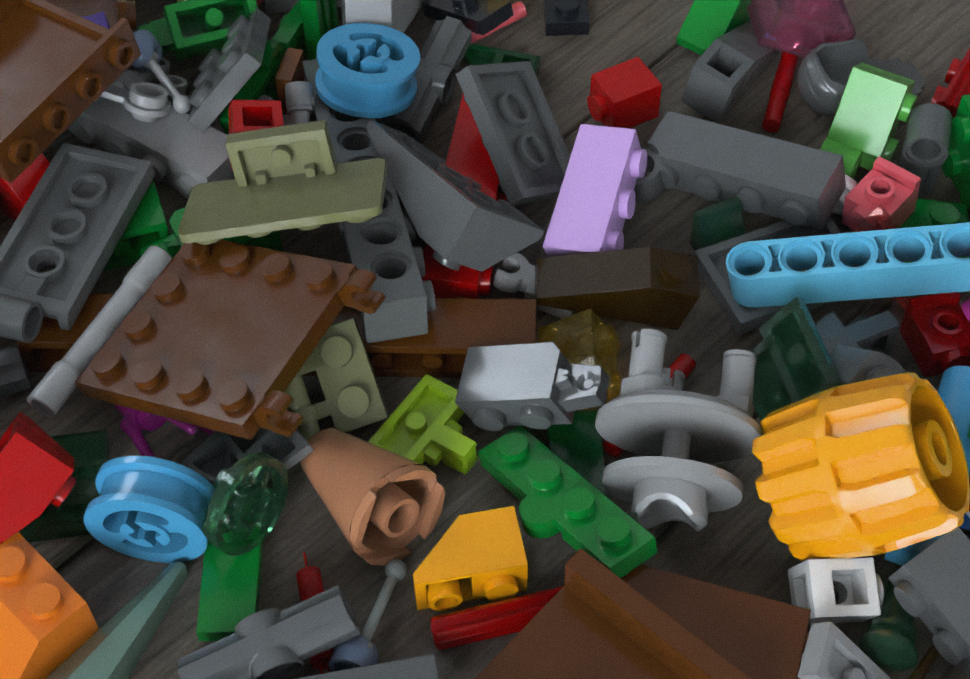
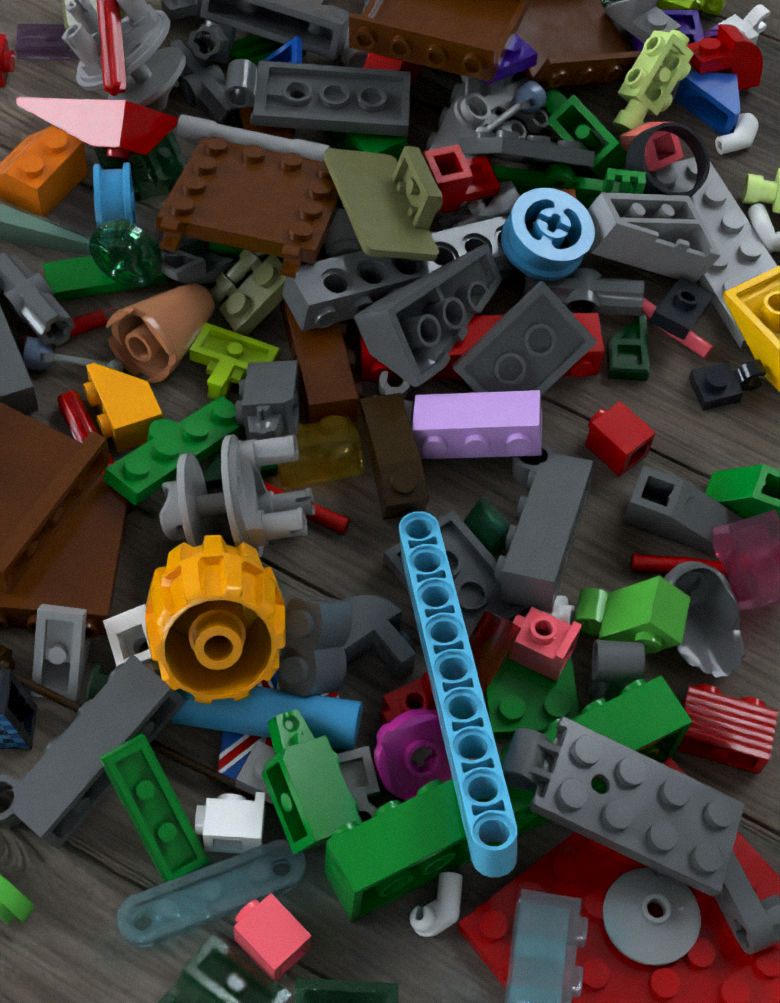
camera: 70 degrees right, 5 degrees up
clear green slope [750,297,843,420] -> none

